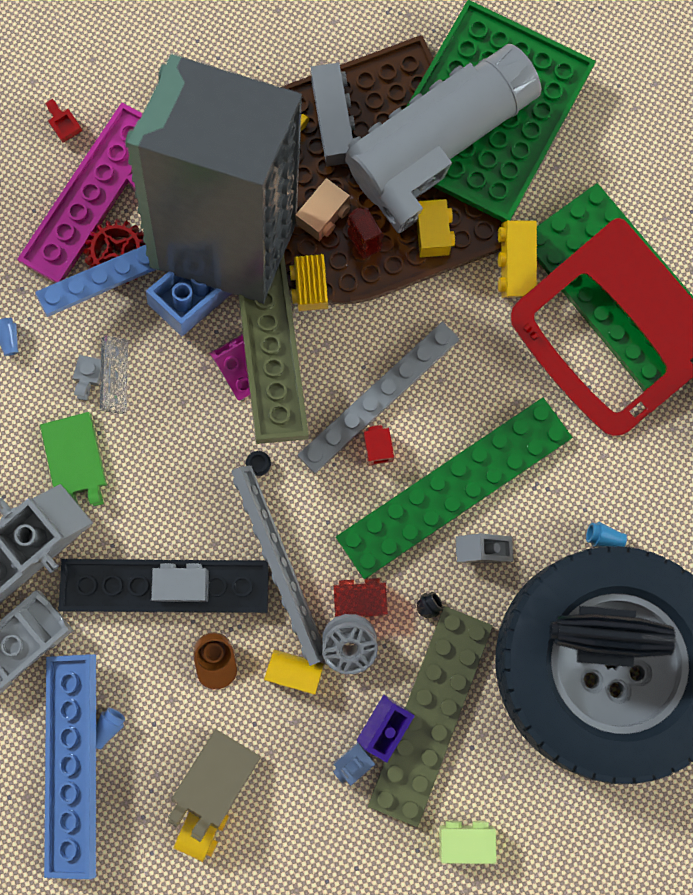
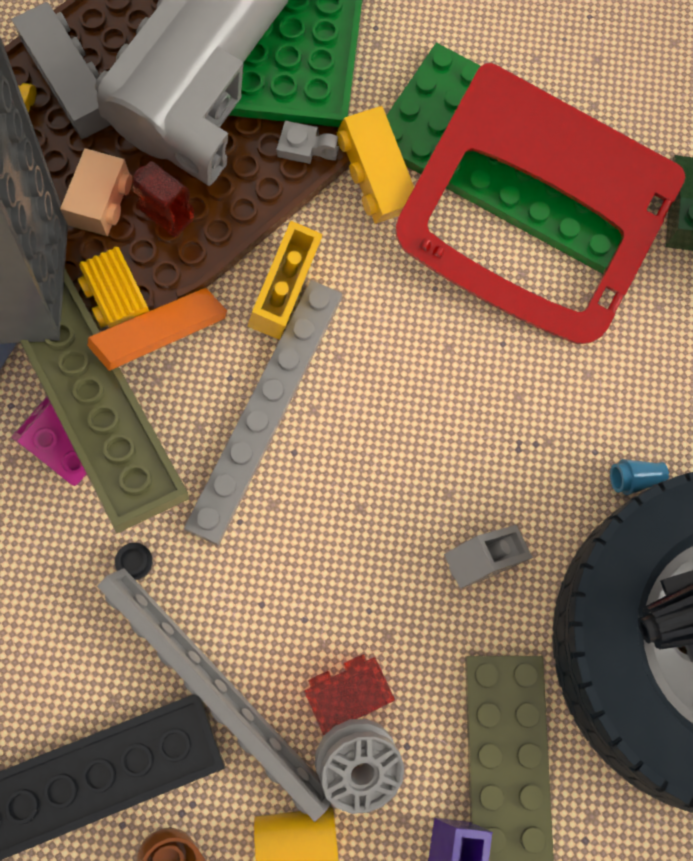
camera: 25 degrees left, 5 degrees down
light grey brick [152,563,209,602] -> none
green plate [335,397,573,580] -> none
red brick [363,425,394,466] -> none
yellow brick [416,199,455,257] -> none
black plate [417,591,444,618] -> none
none -> orange tile [87,288,227,371]
none -> yellow brick [247,220,323,340]
none -> light grey plate [276,121,339,164]

